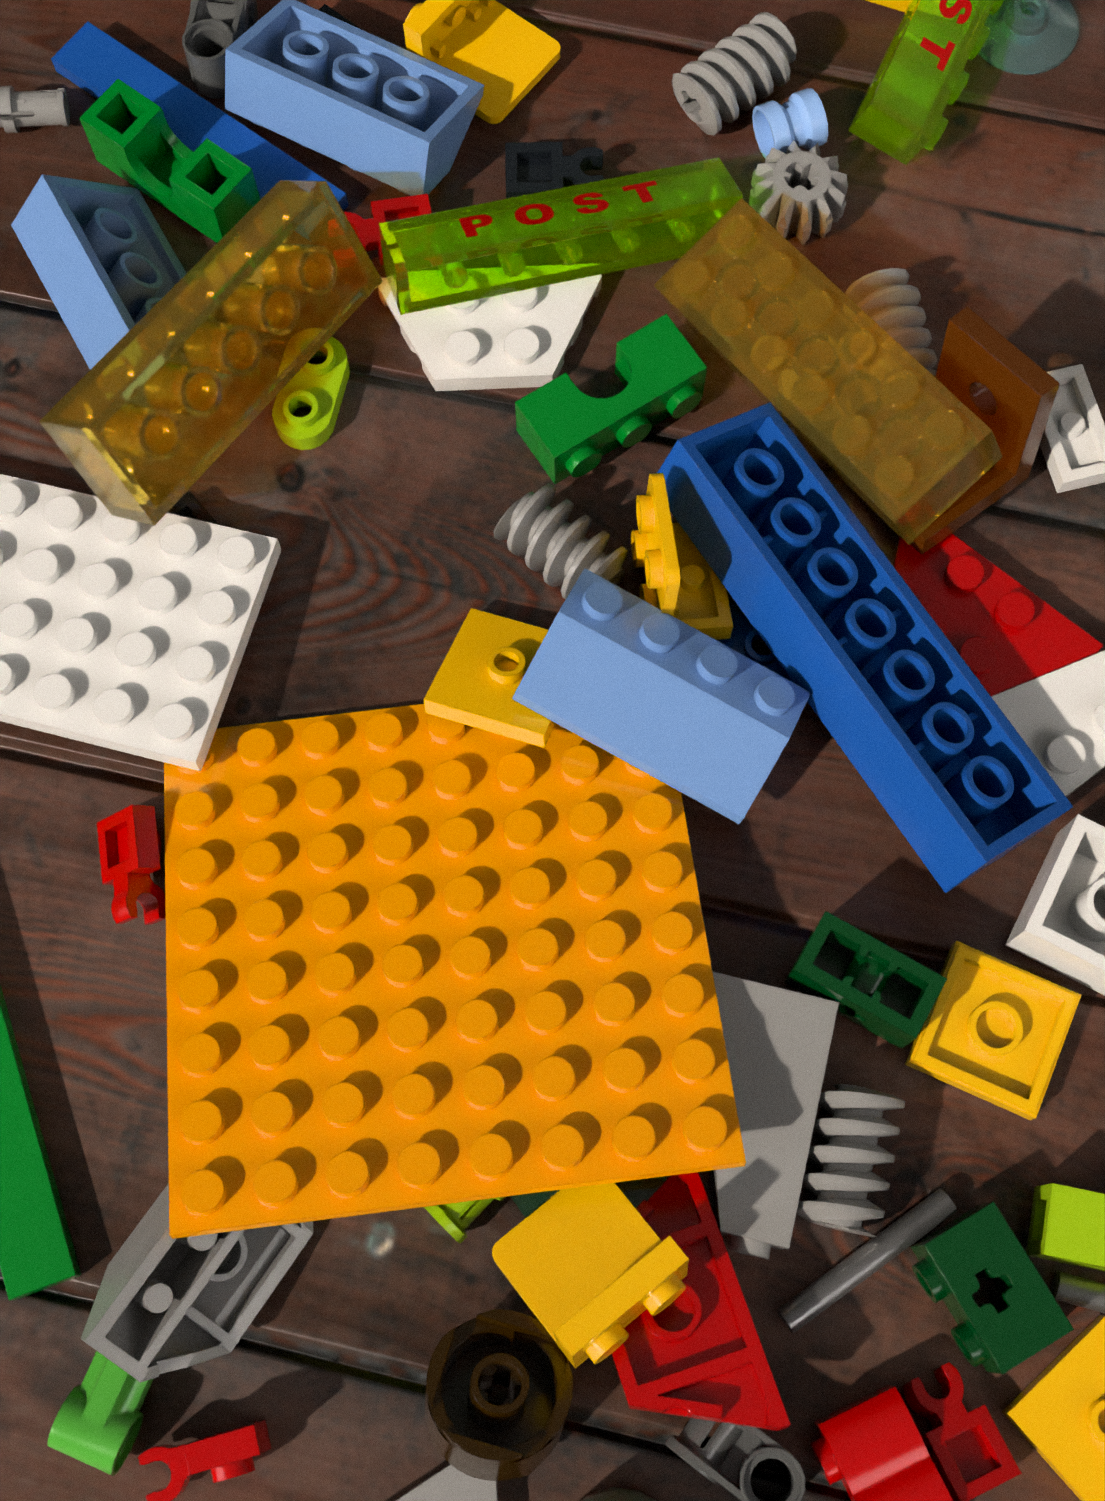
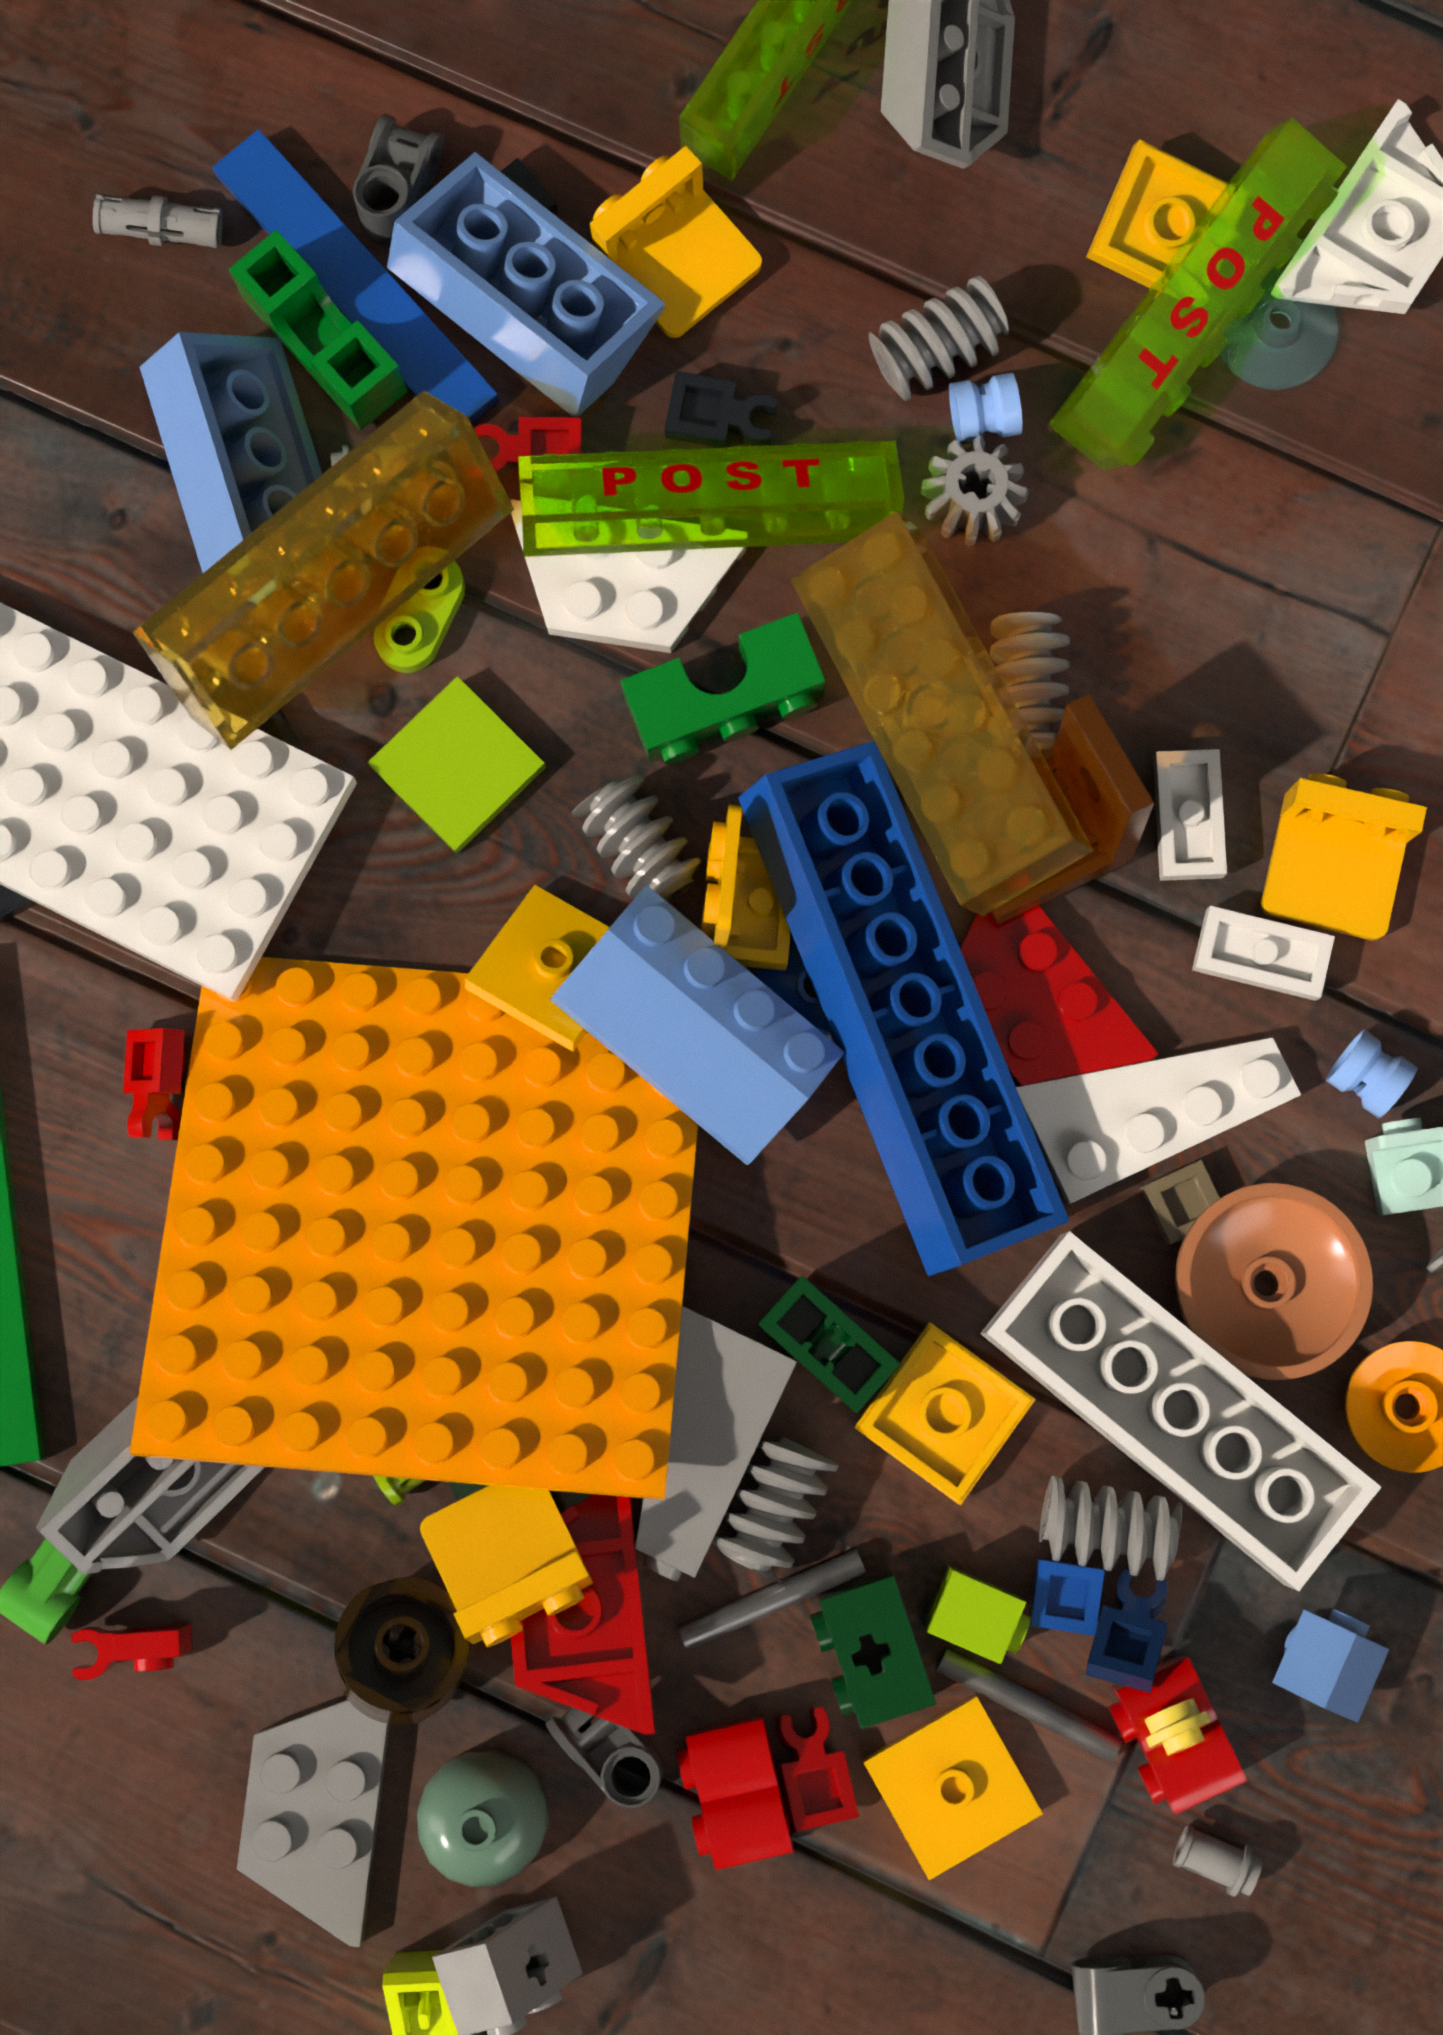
camera: 15 degrees right, 10 degrees up
none -> lime tile [367,676,546,854]

